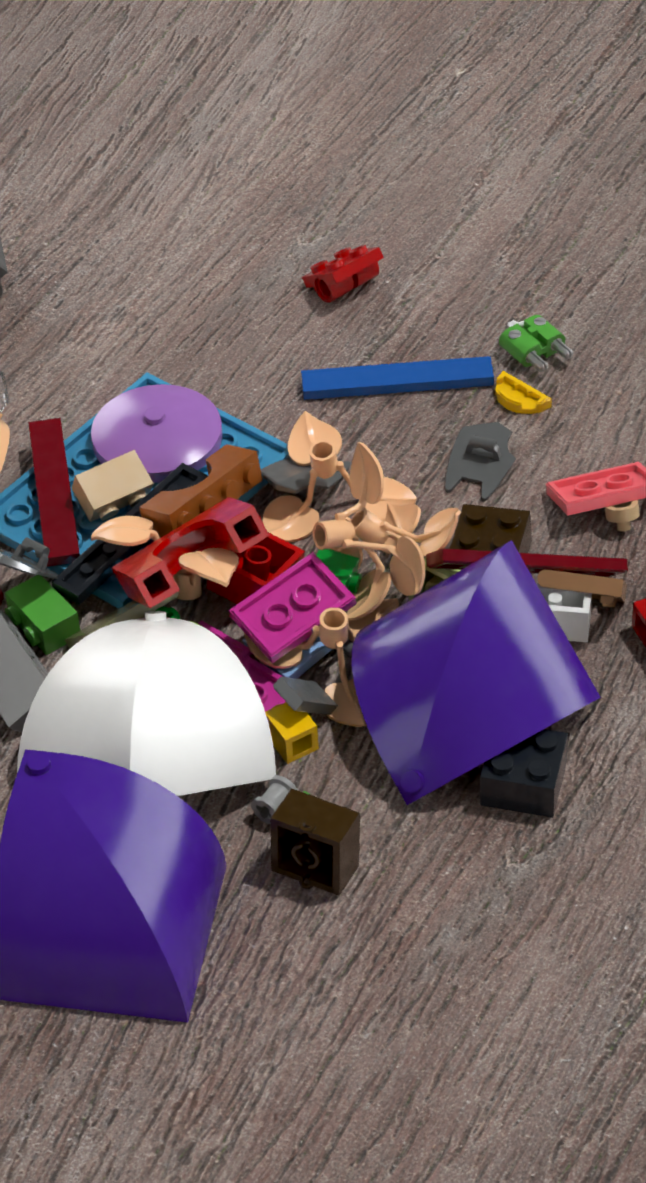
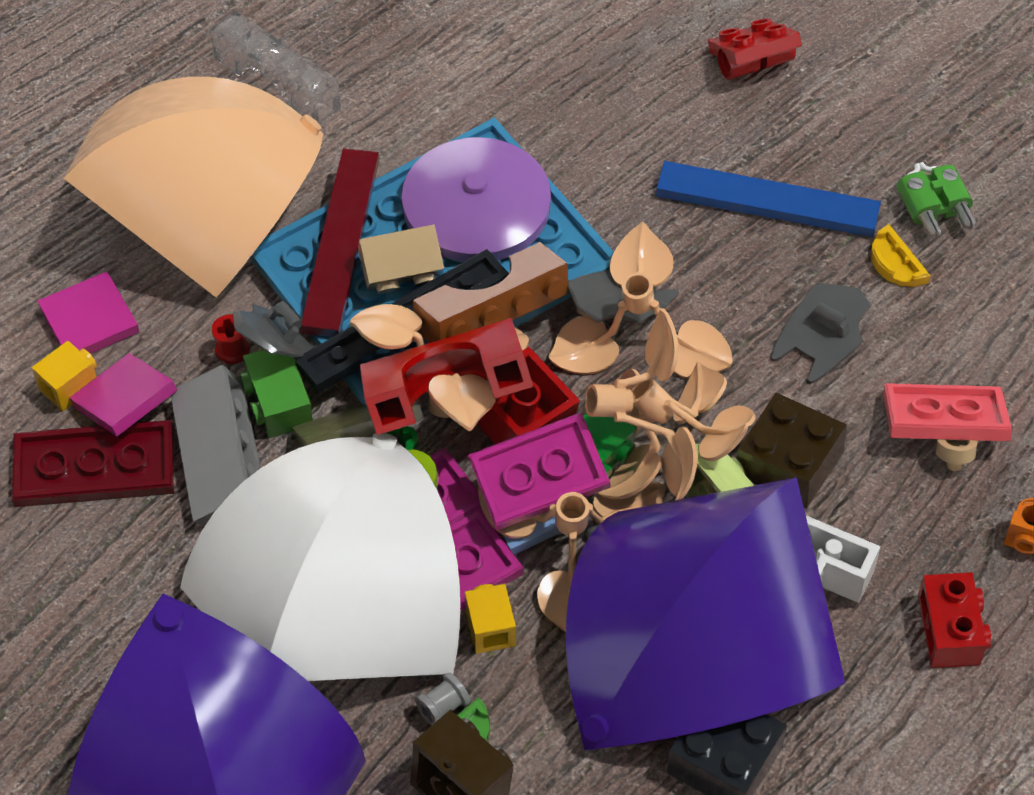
camera: 15 degrees right, 10 degrees up
dark grey tile [273,677,338,715] -> none
dark red tile [426,548,628,578] -> none
medium nougat container [538,570,627,608] -> none

